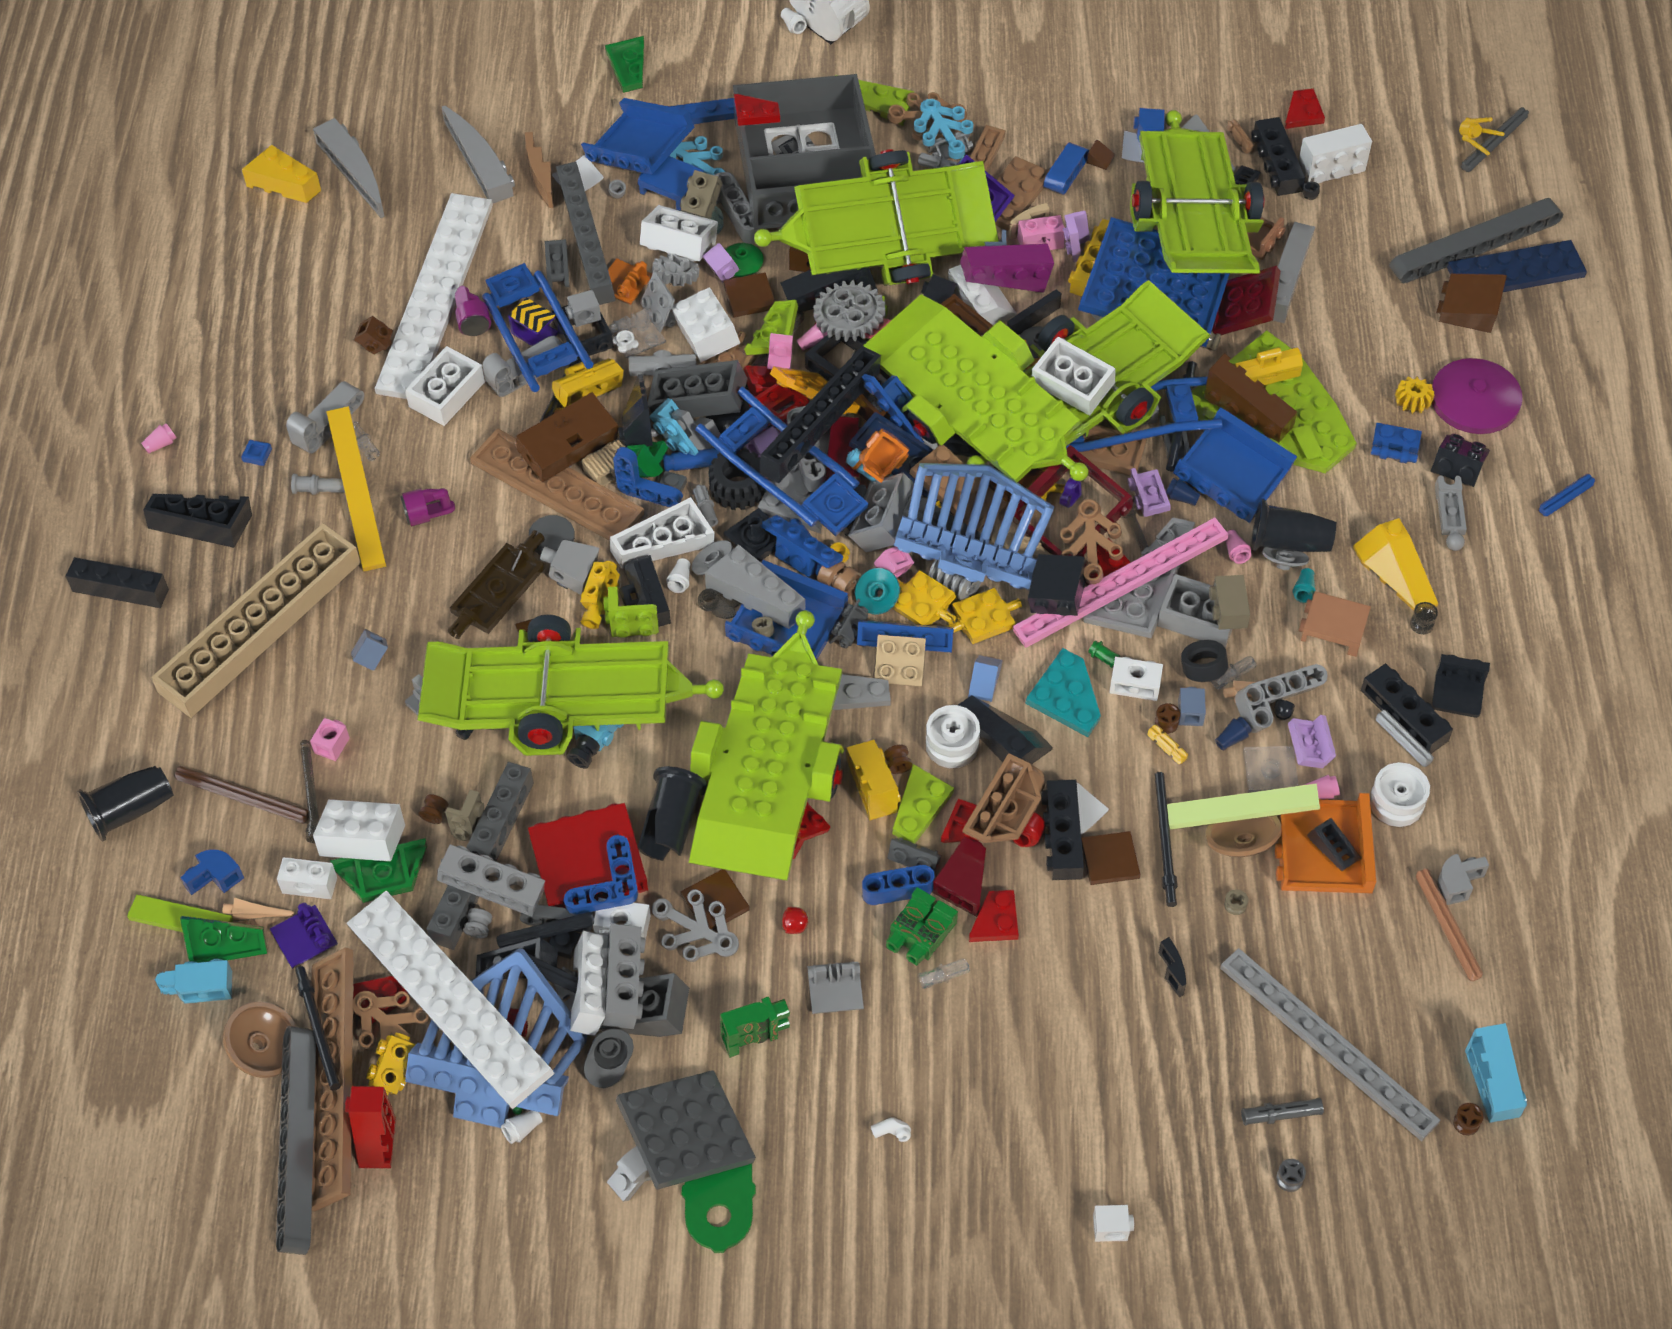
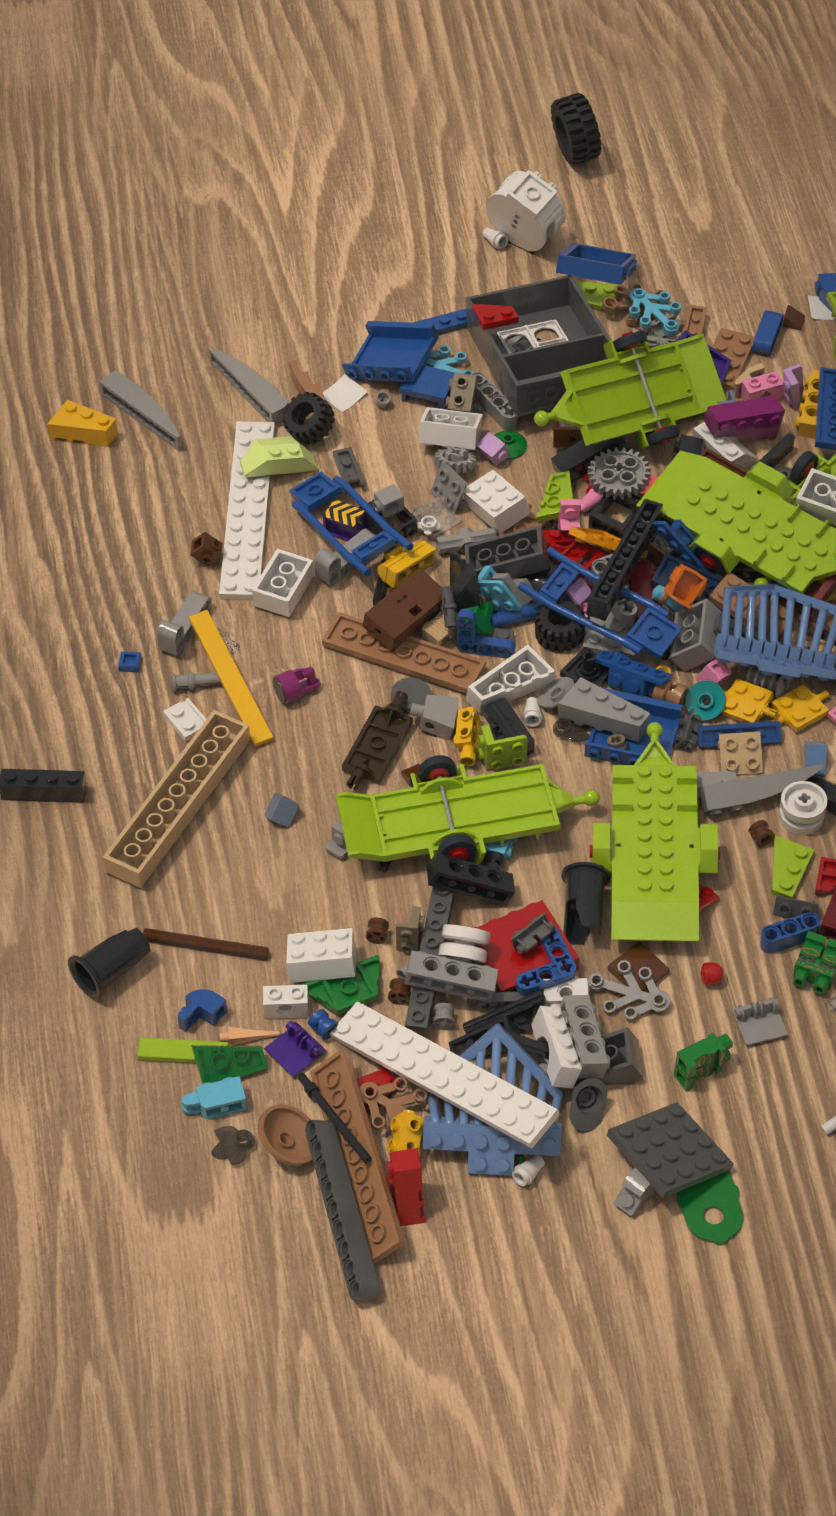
camera: 10 degrees left, 5 degrees down
bright pink cone [141,423,177,454] -> none
black wedge [143,494,252,548] -> none
clear smoke piece [300,740,319,843] -> none
bright pink brick [310,718,350,761] -> none
magenta piece [455,285,491,336] -> none
dark grey brick [556,162,616,305] -> none
green wing [605,36,644,93] -> none
orange hinge [608,258,652,305] -> none
light grey axle [693,484,718,527] -> none
reddish brown tile [723,272,775,318] -> none
yellow wedge [846,740,901,821] -> none
none -> white plate [163,698,206,742]
none -> clear smoke plate [211,1126,255,1165]
none -> yellowish green wedge [240,436,318,477]
none -> black tyre [282,392,335,445]
none -> blue wheel [308,1009,338,1040]
none -> reddish brown wheel [388,978,411,1005]
none -> black brick [427,853,515,906]
none -> white wheel [438,924,491,964]
none -> dark grey pin [440,586,457,628]
none -> dark grey hinge [511,912,555,954]
none -> blue window [556,243,638,285]
none -> light grey slope [698,764,824,815]

